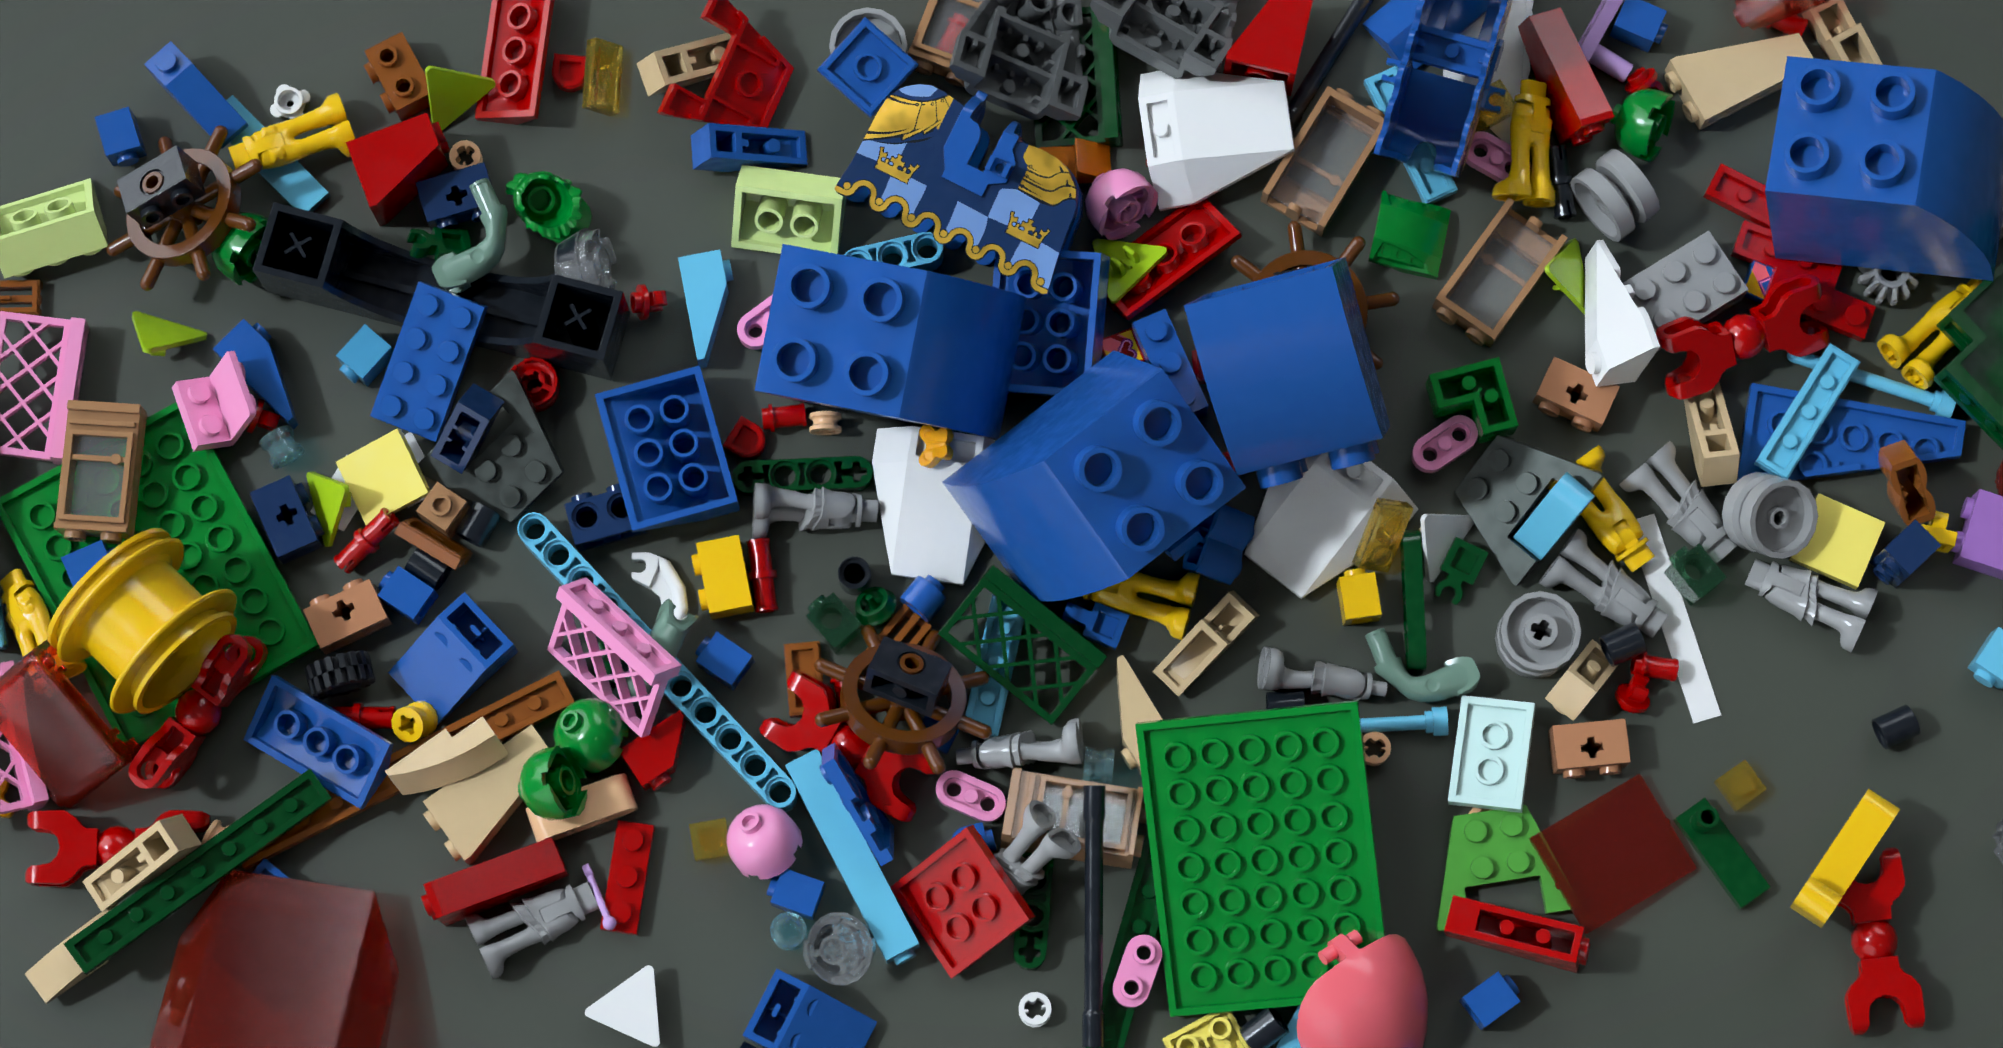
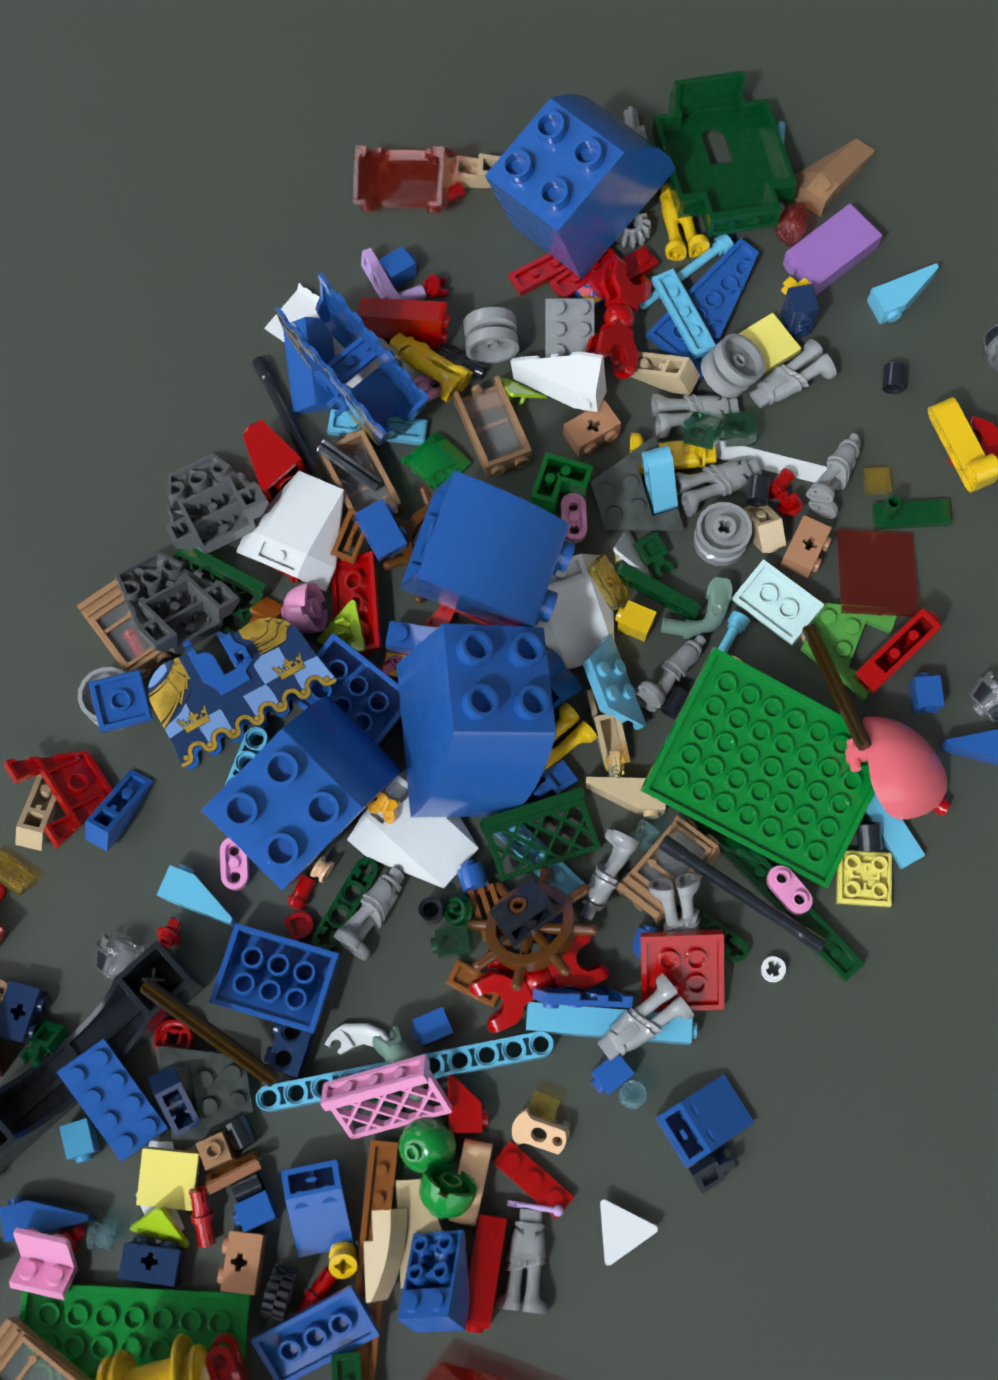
camera: 55 degrees left, 5 degrees down
sand green piece [432,178,508,294] -> none
green hair [505,171,593,244] -> none
yellow brick [691,535,754,620] -> none
bright pink cylinder [726,804,803,880] -> none
yellowish green slope [731,165,846,254] -> none
red pin [746,538,779,613] -> none
clear cone [803,912,876,986] -> none
bright pink plate [936,770,1006,823] -> none
green cylinder [1610,88,1675,163] -> none
tan slope [1664,33,1813,131] -> none
dark orange brick [1878,440,1936,526] -> none
none -> dark brown axle [139,978,279,1087]
none -> black axle [316,439,383,491]
none -> dark orange tile [330,508,365,565]
none -> blue brick [354,499,408,562]
none -> blue slope [397,1230,470,1333]
none -> light nougat piece [512,1108,570,1154]
none -> medium azure wing [582,634,647,730]
none -> light grey piece [597,973,694,1061]
none -> clear yellow plate [605,750,625,778]
none -> clear green brick [682,411,722,450]
none -> dark brown axle [802,623,872,751]
none -> light grey piece [806,433,861,519]

